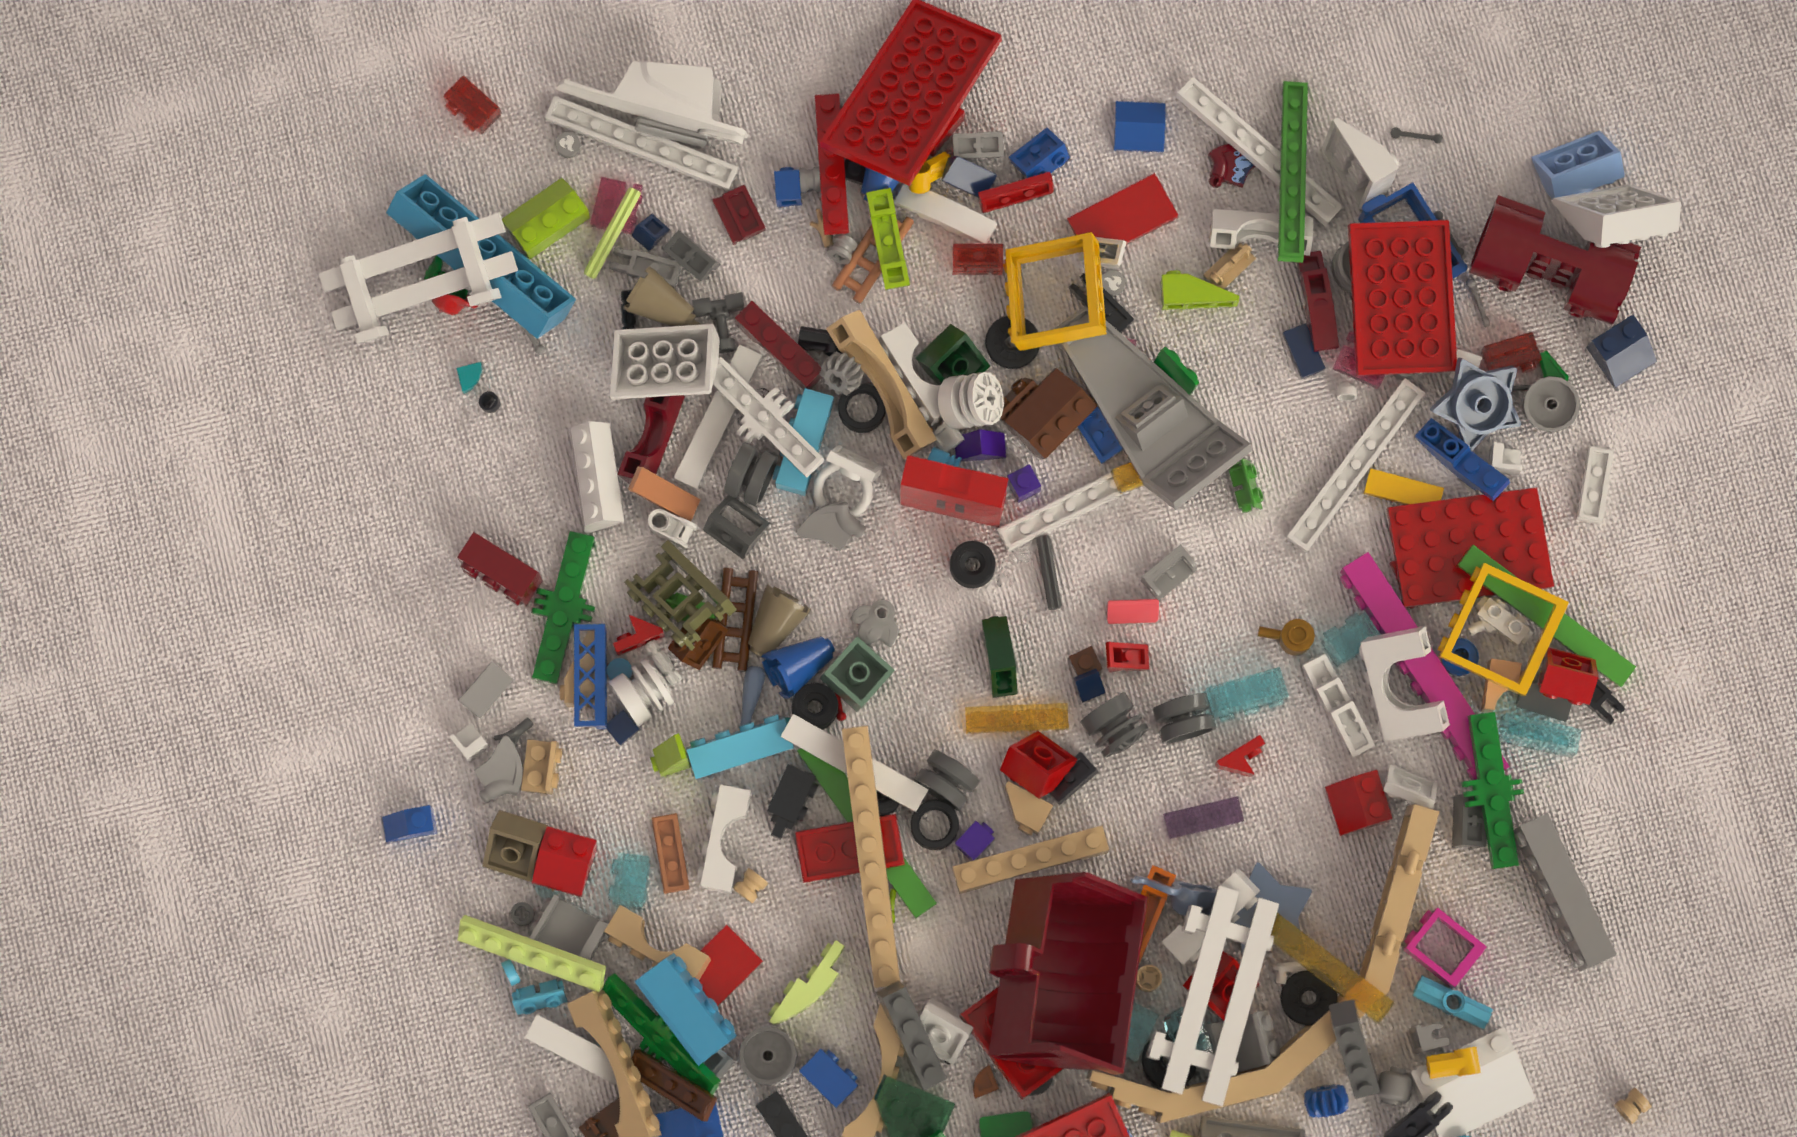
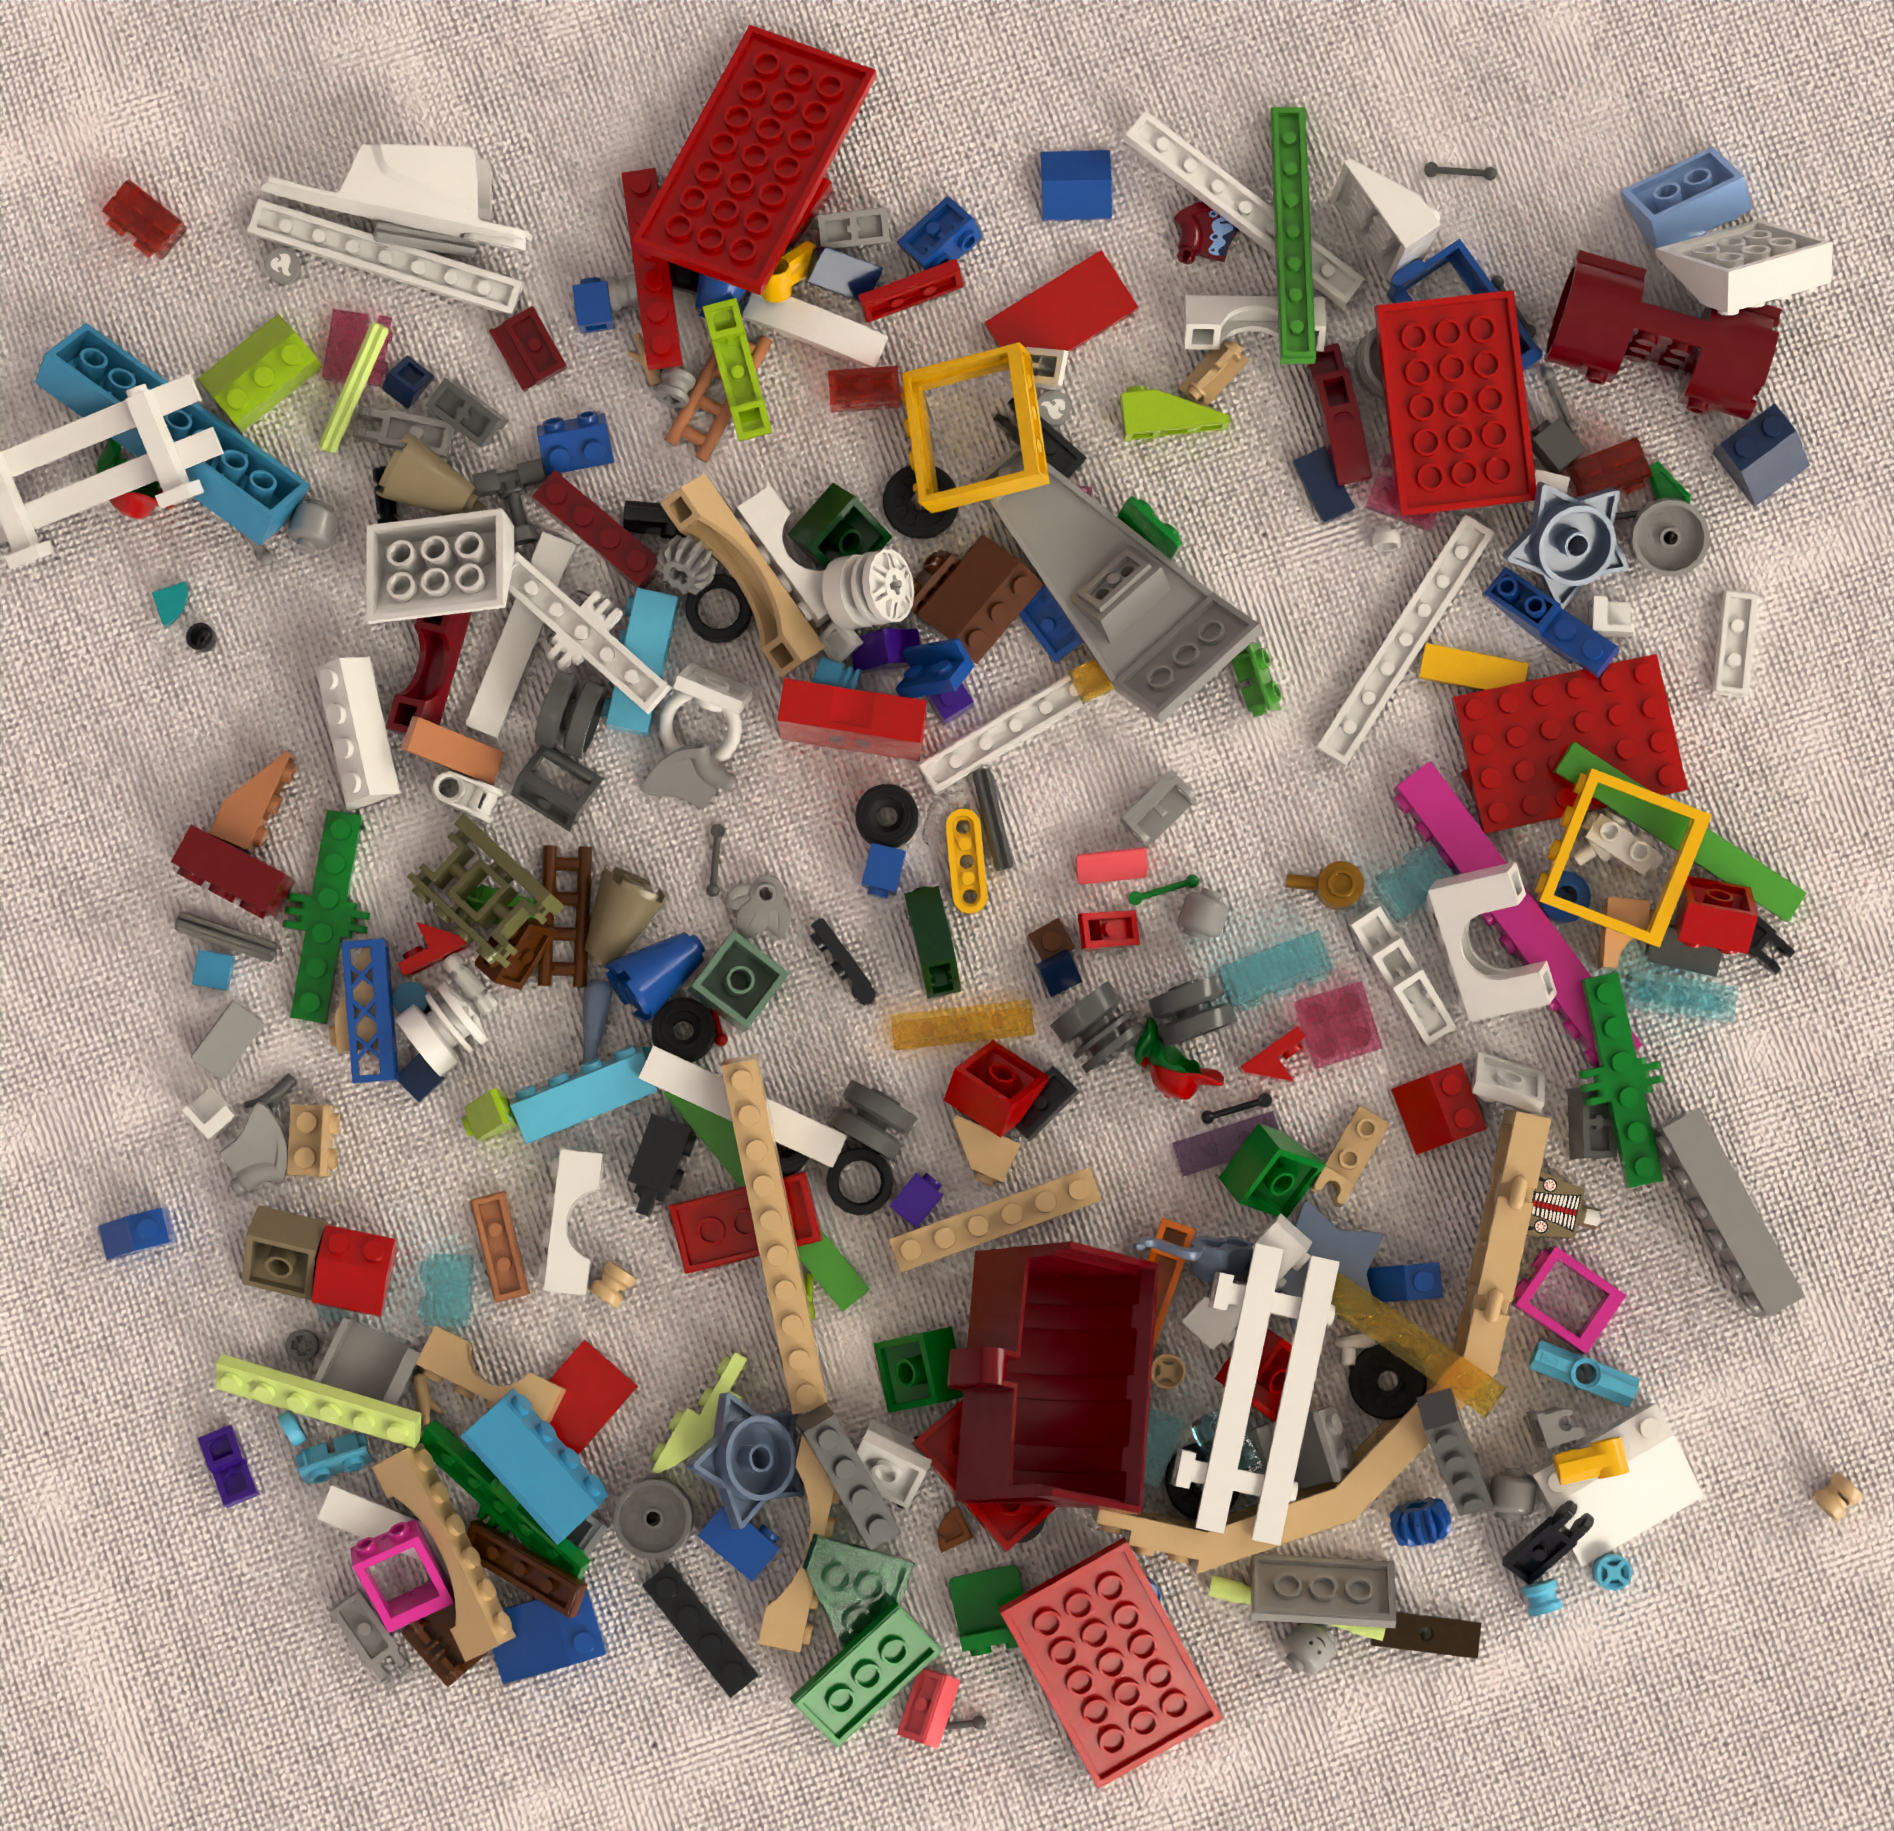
camera: 10 degrees left, 5 degrees up
none -> dark grey axle [175,912,278,962]
none -> dark azure tile [192,950,235,991]
none -> dark purple slope [198,1425,260,1508]
none -> nougat slope [209,751,297,853]
none -> light grey head [288,499,339,554]
none -> dark pink window [350,1519,454,1633]
none -> tan bar [413,1374,444,1427]
none -> blue bracket [537,411,614,476]
none -> sand blue plate [686,1392,805,1529]
none -> dark grey hinge [706,824,725,897]
none -> black hinge [810,918,876,1006]
none -> blue brick [861,843,906,899]
none -> green slope [873,1326,963,1413]
none -> blue bracket [895,638,975,698]
none -> yellow plate [946,809,988,915]
none -> green hinge [1128,874,1199,906]
none -> hair [1134,1017,1224,1100]
none -> light grey head [1178,887,1229,942]
none -> black hinge [1201,1093,1272,1124]
none -> green slope [1218,1123,1326,1218]
none -> clear pink plate [1293,981,1383,1070]
none -> tan plate [1310,1105,1390,1207]
none -> blue slope [1366,1262,1443,1303]
none -> torso [1527,1171,1601,1239]
none -> dark grey brick [1531,417,1586,474]

